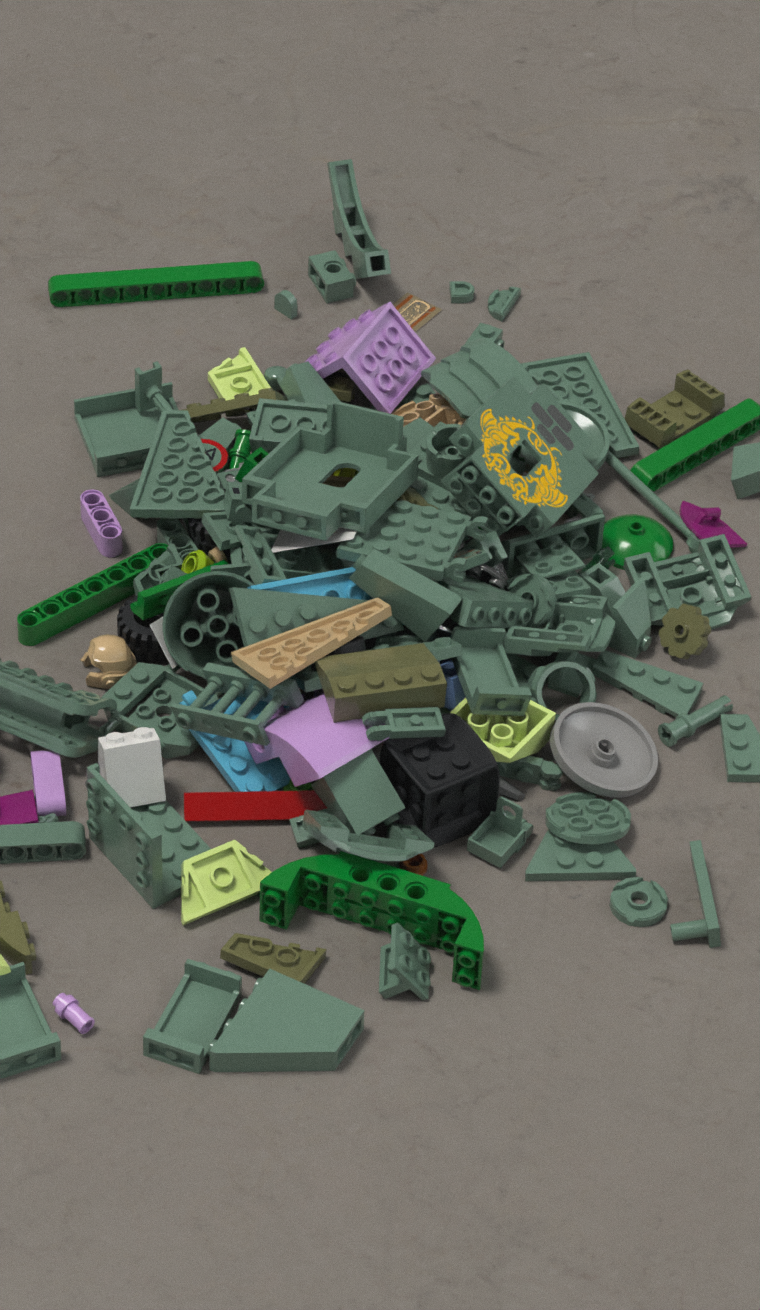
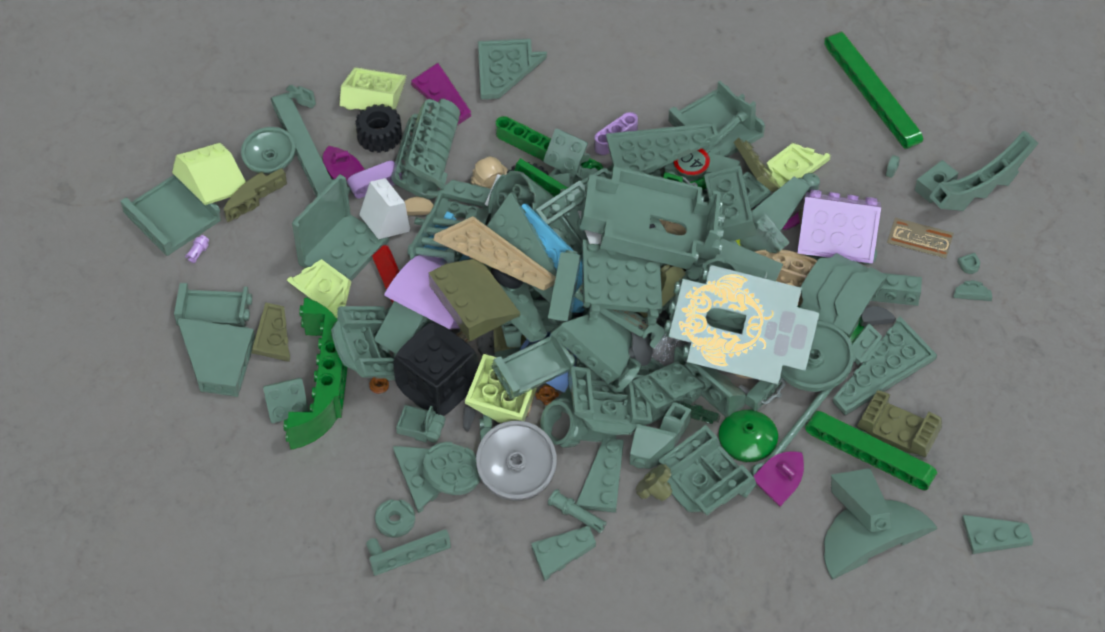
camera: 75 degrees right, 10 degrees up
sand green hinge [362,707,446,741] -> none
none -> sand green bracket [543,128,590,176]

